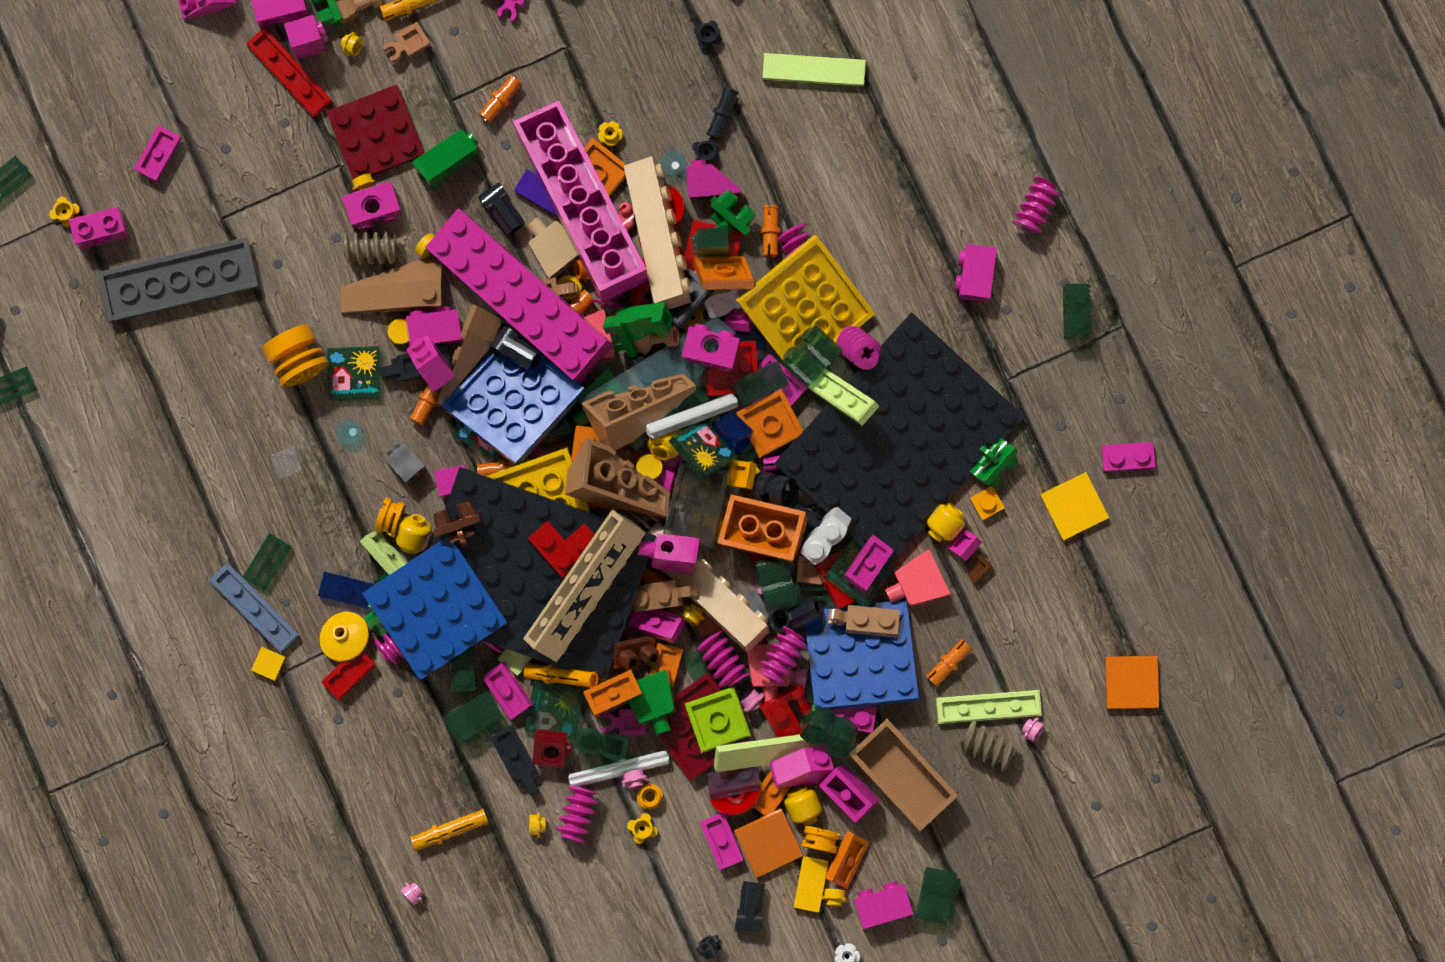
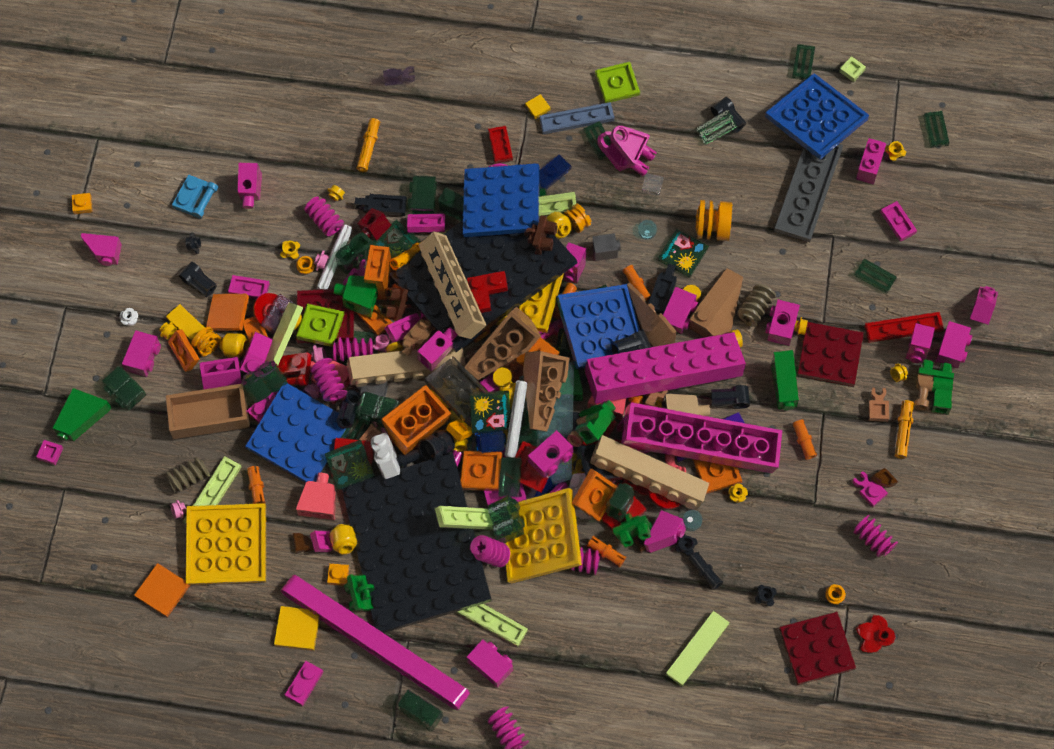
camera: 125 degrees right, 15 degrees down
yellow dish [319,612,369,662] -> none
bright pink plate [401,882,424,906] -> none
dark pink brick [406,335,455,392] -> none
medium nougat plate [828,605,900,638] -> none
dark pink plate [843,535,894,593] -> none
none -> dark pink plate [36,440,63,465]
none -> green slope [53,388,111,441]
none -> yellow plate [186,503,266,585]
none -> dark pink torso [238,163,262,209]
none -> dark pink beam [281,575,470,710]
none -> bright pink plate [373,334,392,352]
none -> clear purple plate [383,66,415,86]
none -> yellowish green tile [456,604,528,647]
none -> lime tile [595,62,640,103]
none -> dark pink piece [597,126,657,176]
none -> clear green tile [696,110,737,145]
none -> black piece [710,97,746,133]
none -> blue plate [765,73,869,160]
none -> clear green tile [854,259,897,294]

